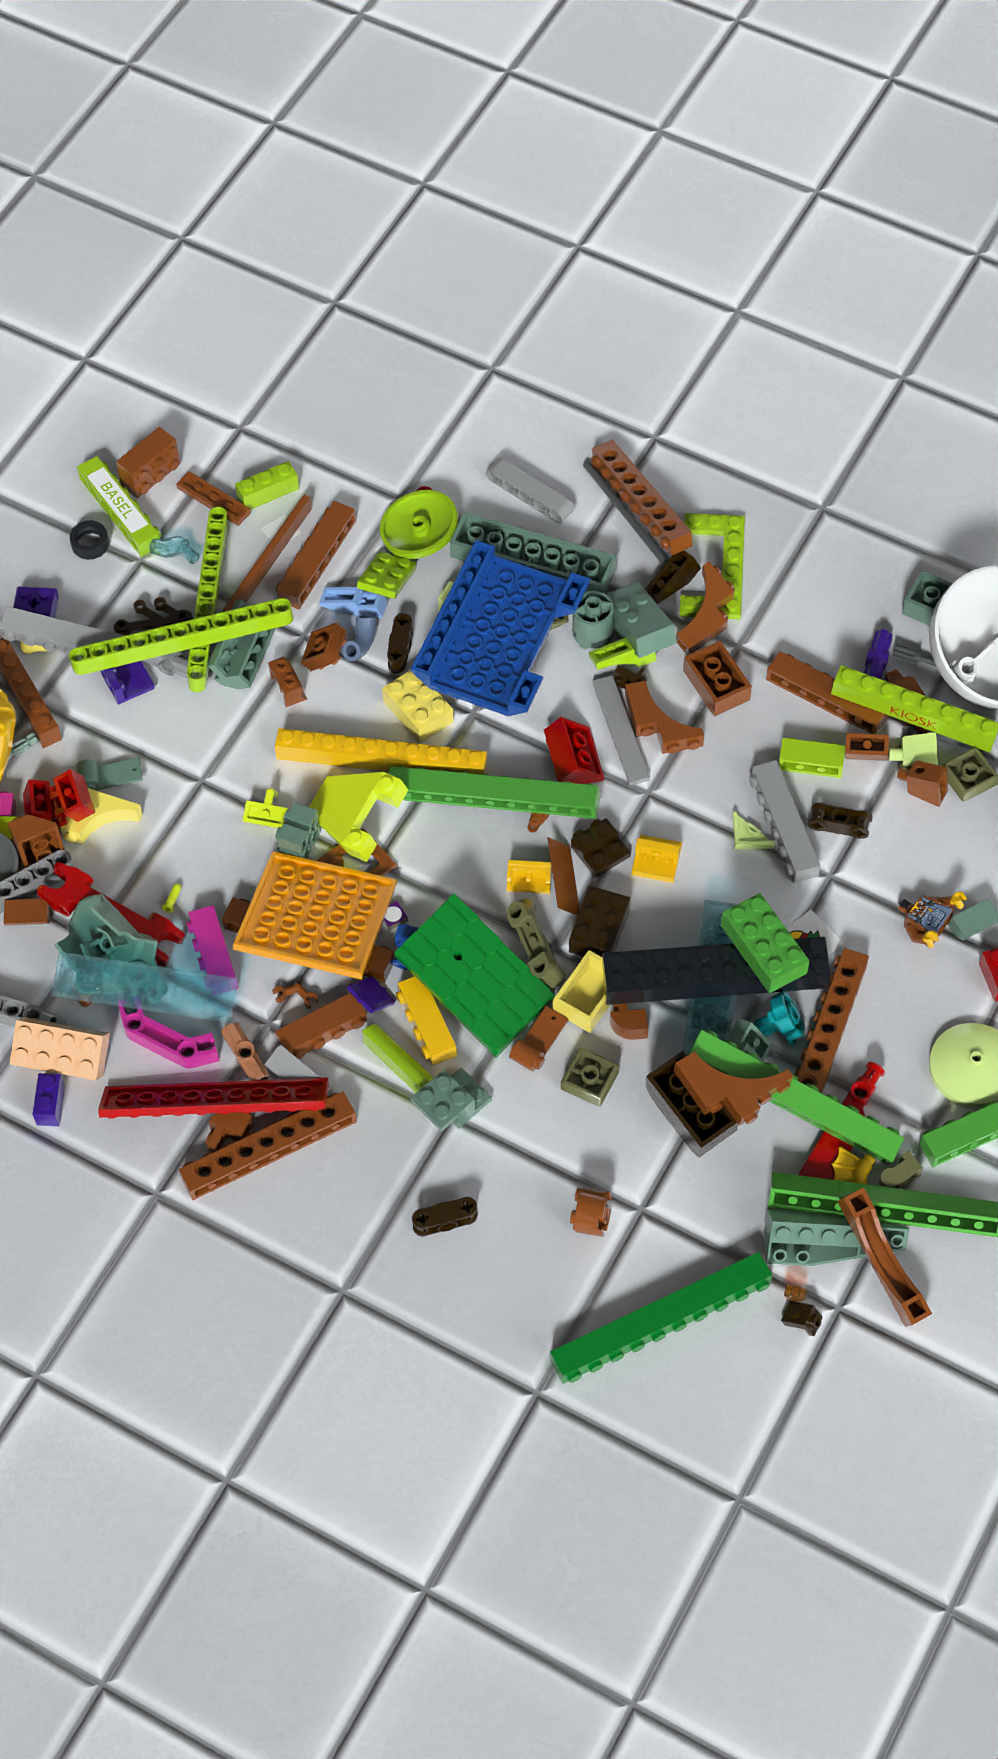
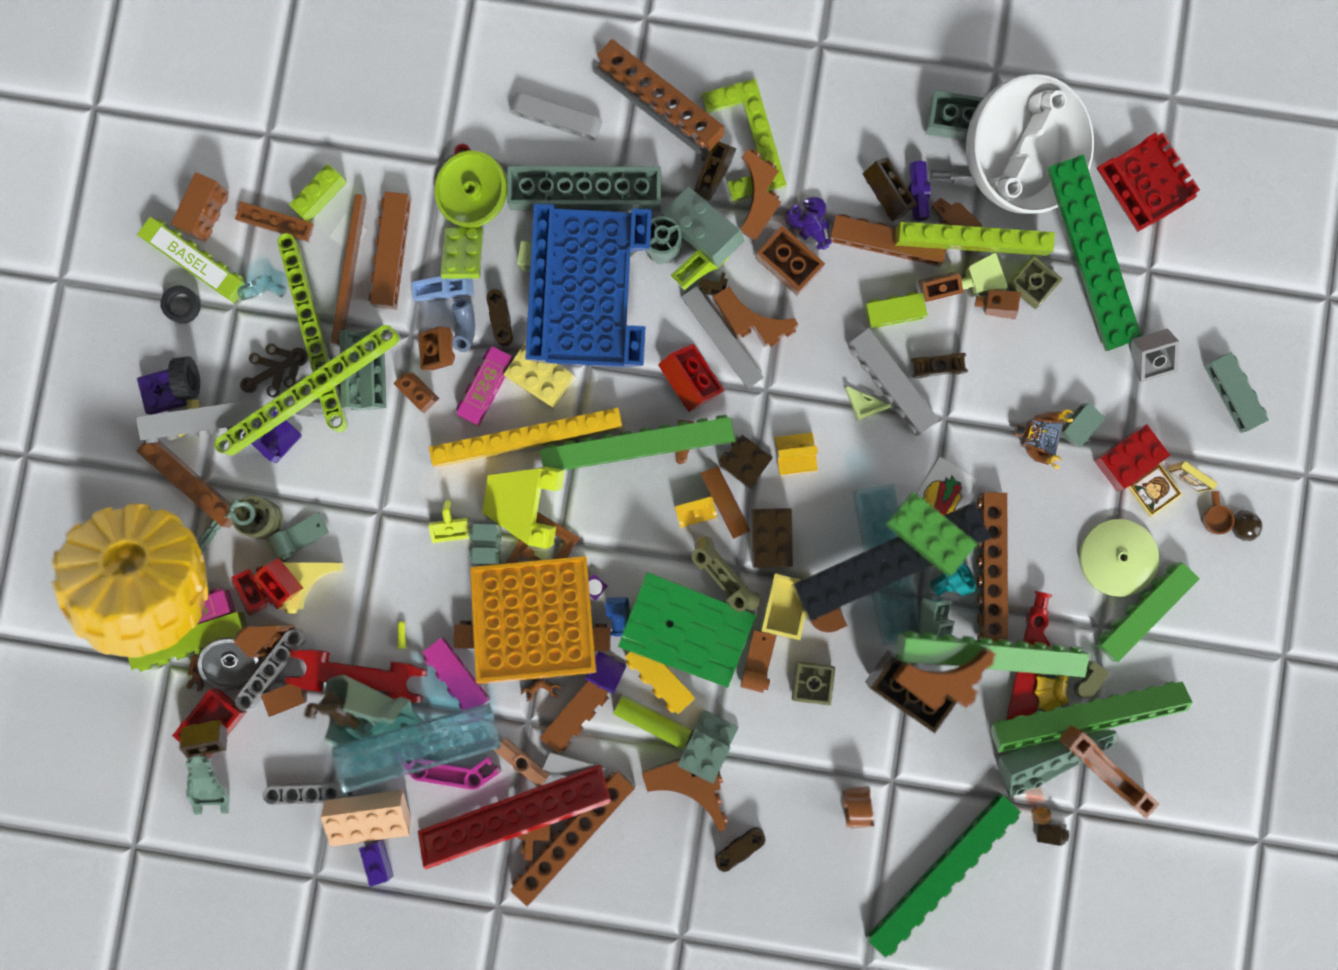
camera: 15 degrees left, 25 degrees up
none -> black tyre [168,356,201,400]
none -> sand green piece [225,499,255,526]
none -> olive wheel [232,495,283,540]
none -> dark brown torso [304,689,362,731]
none -> dark pink brick [456,346,514,427]
none -> dark orange arch [641,758,728,832]
none -> dark purple animal [785,197,832,250]
none -> dark brown brick [862,157,918,221]

